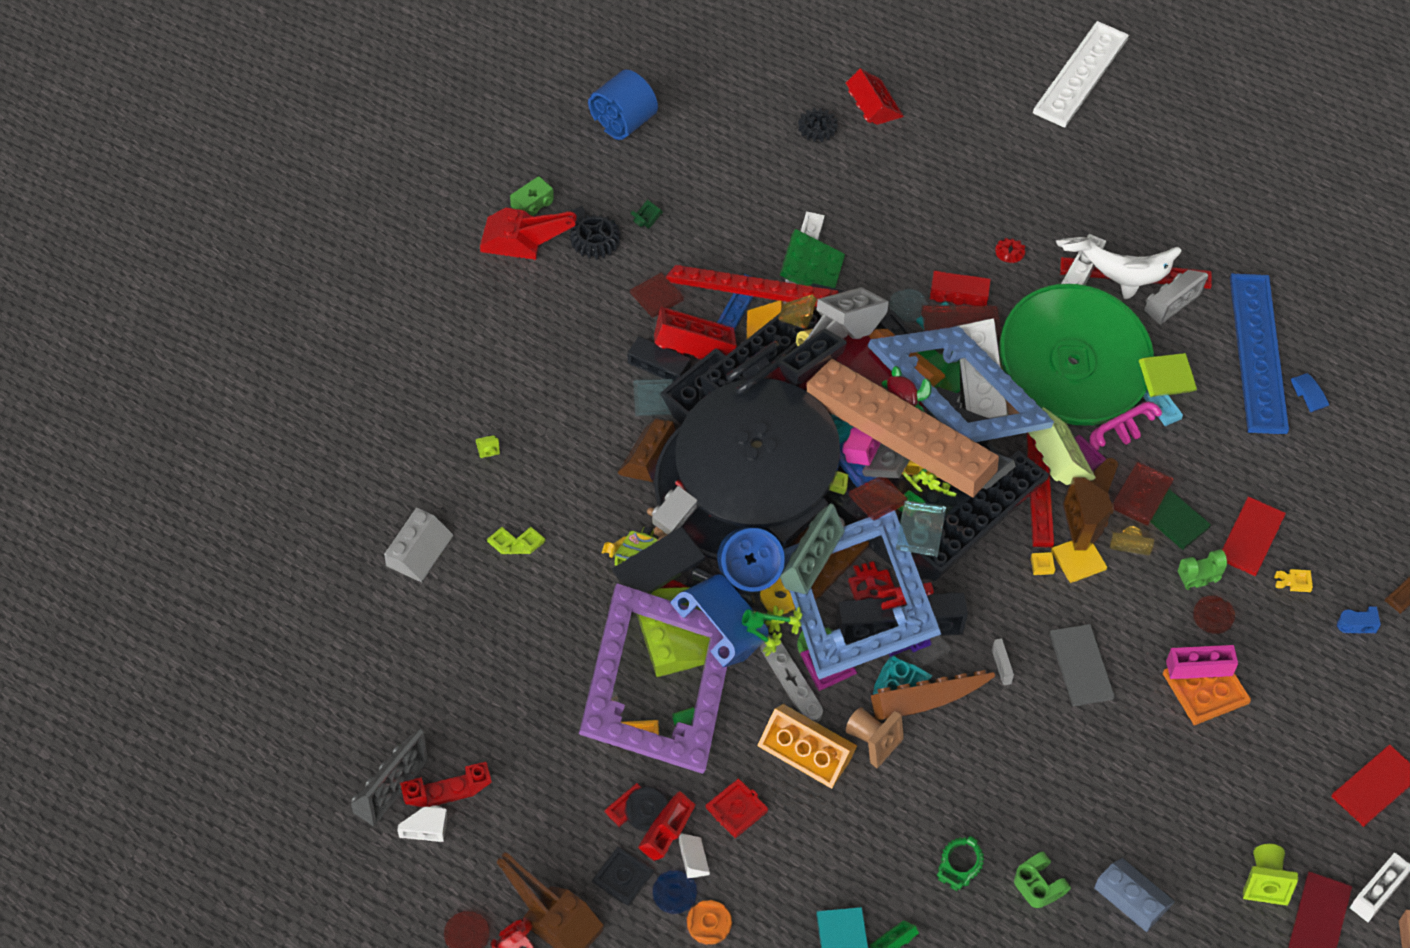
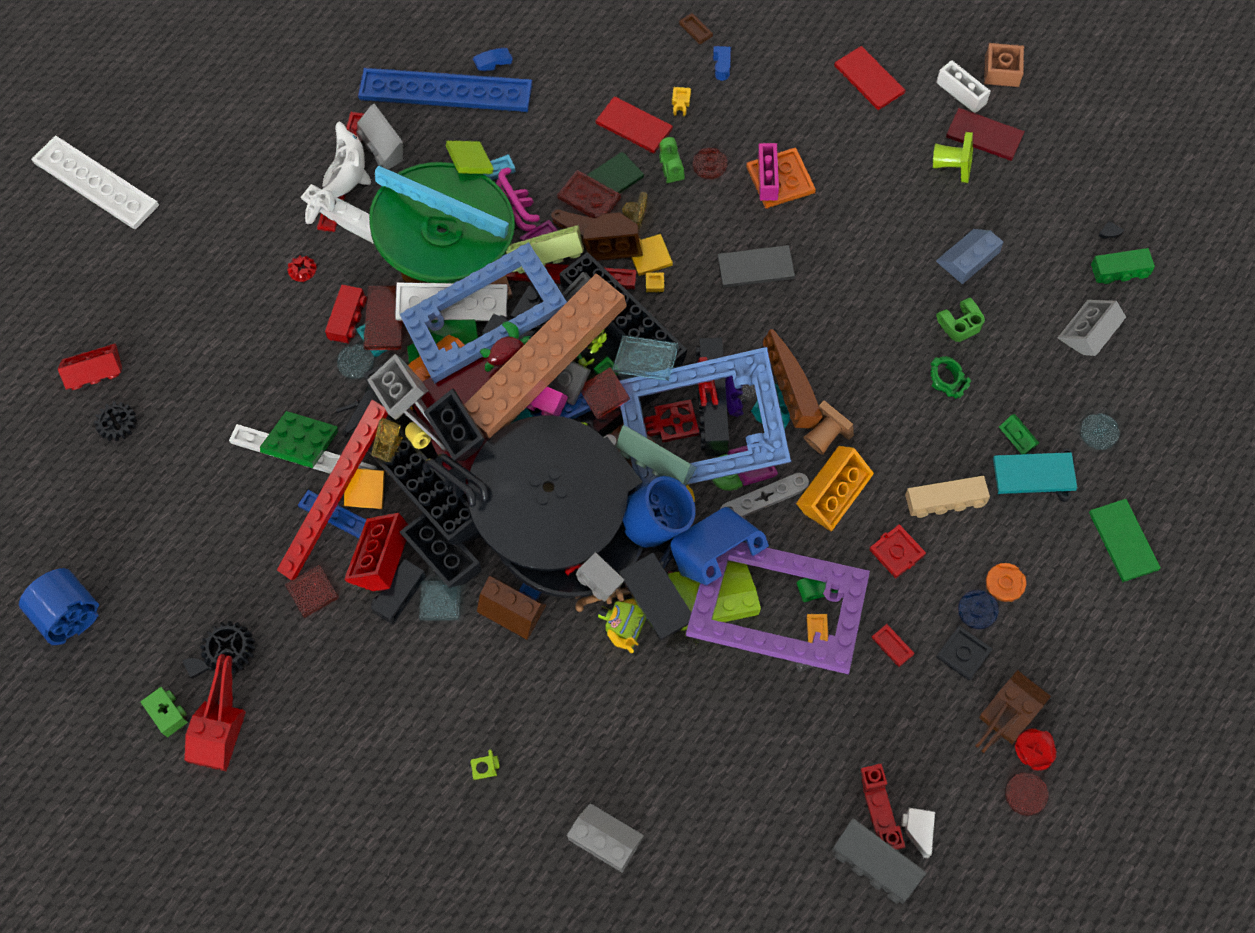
camera: 80 degrees left, 10 degrees up
lime tile [487,527,545,554] -> none
black tile [625,787,668,832] -> none
dark green bracket [630,199,663,229] -> none
red slope [638,791,695,861] -> none
white slope [679,834,710,878] -> none
plant [742,606,803,657] -> none
light grey tile [992,638,1014,685] -> none
none -> medium azure plate [375,166,509,239]
none -> tan brick [905,476,990,518]

